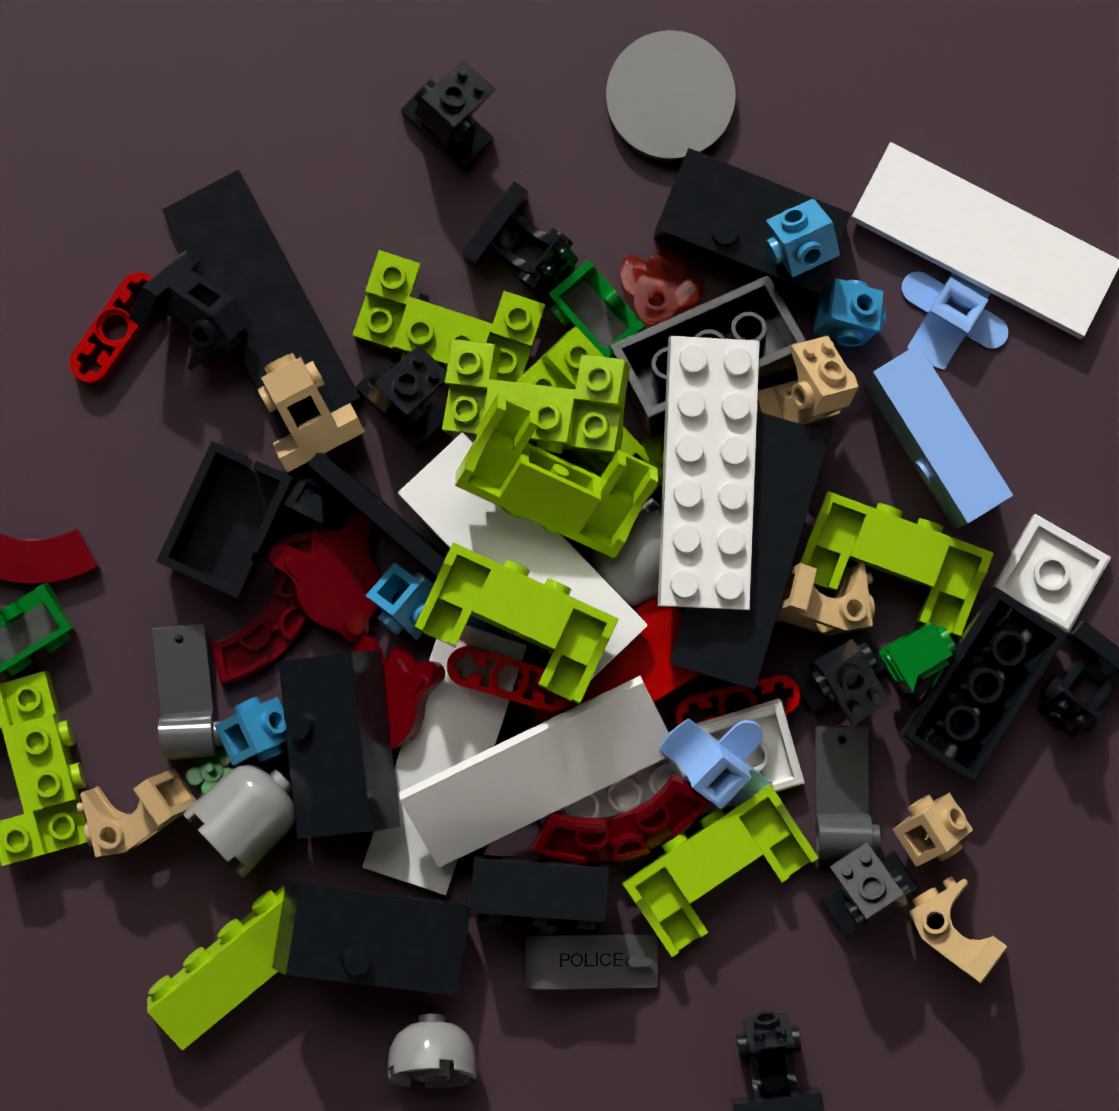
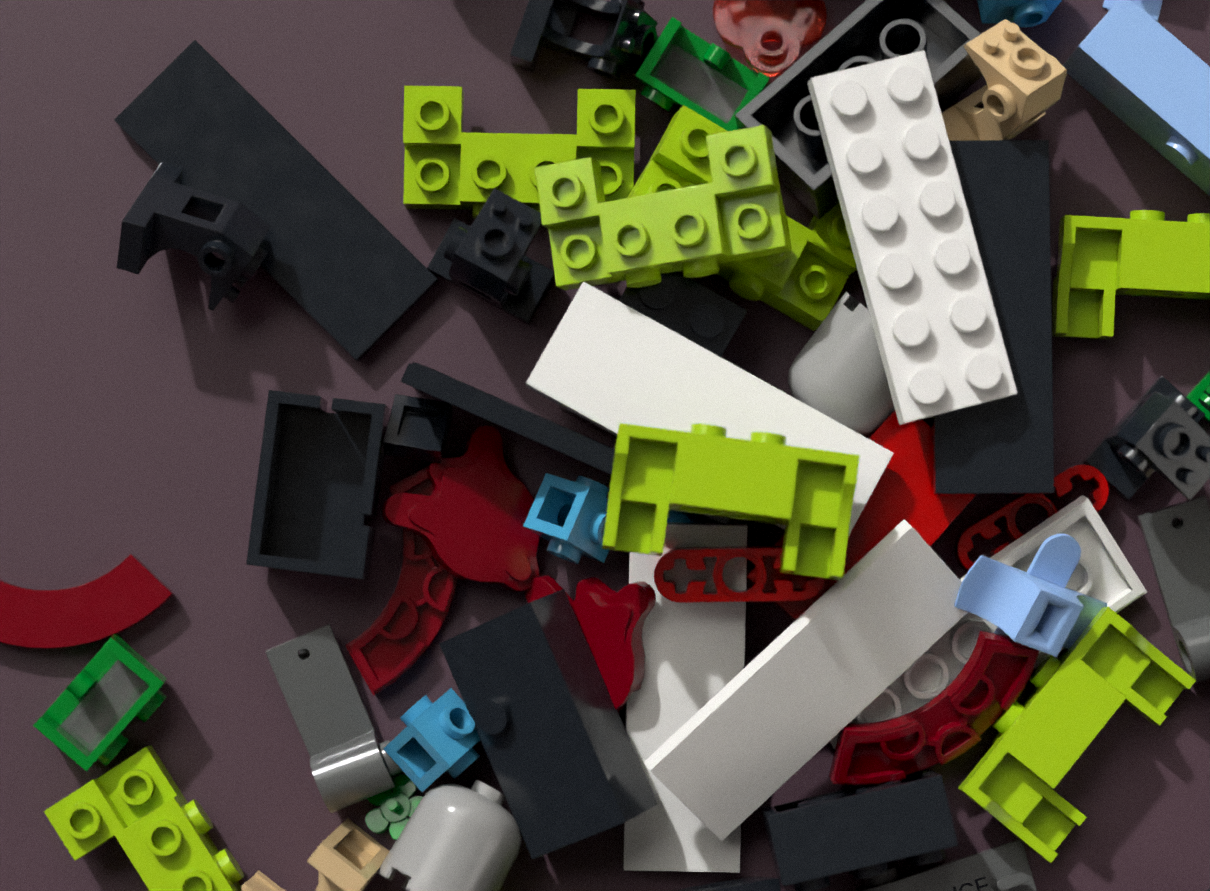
camera: 10 degrees left, 0 degrees up
red beam [69,272,153,385] -> none
tan tile [258,353,365,472] -> none
lime bracket [455,393,658,559] -> none
tan tile [775,561,875,637] -> none

